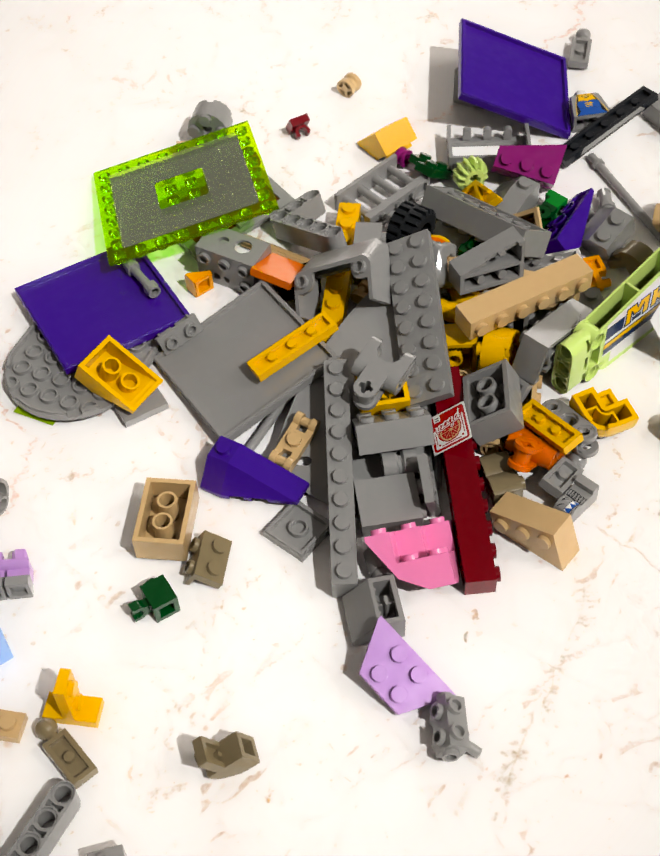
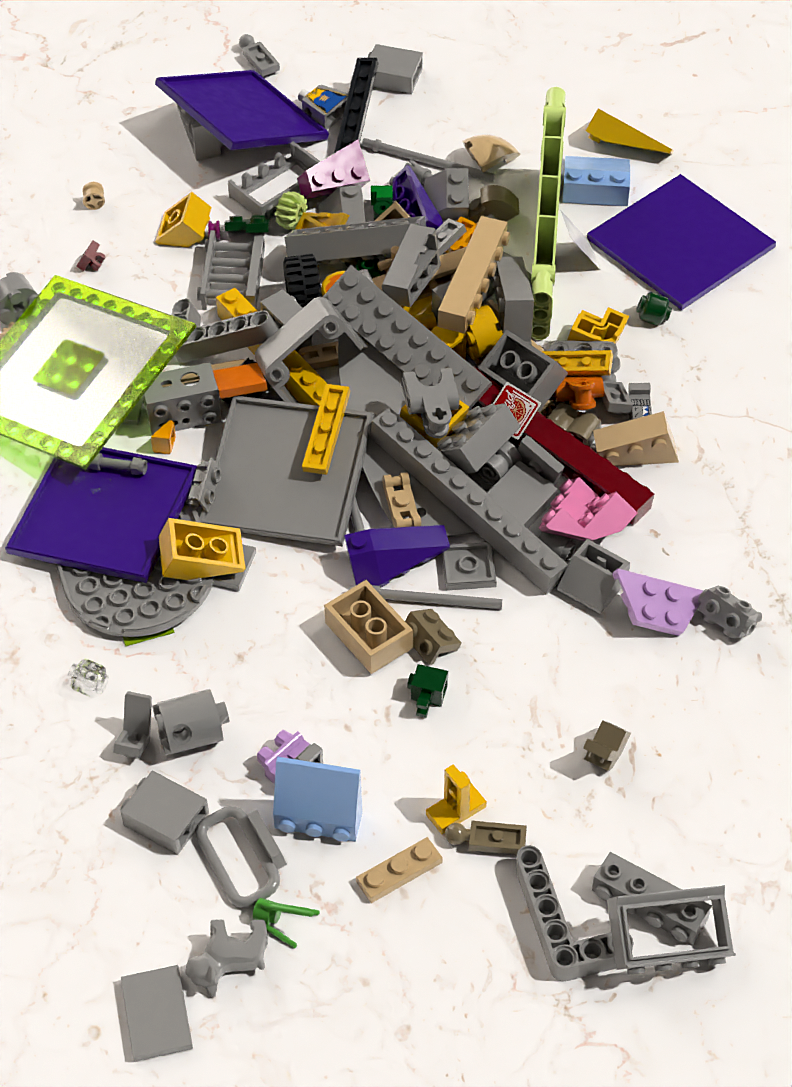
camera: 45 degrees left, 0 degrees up
none -> light grey bar [349,585,503,609]

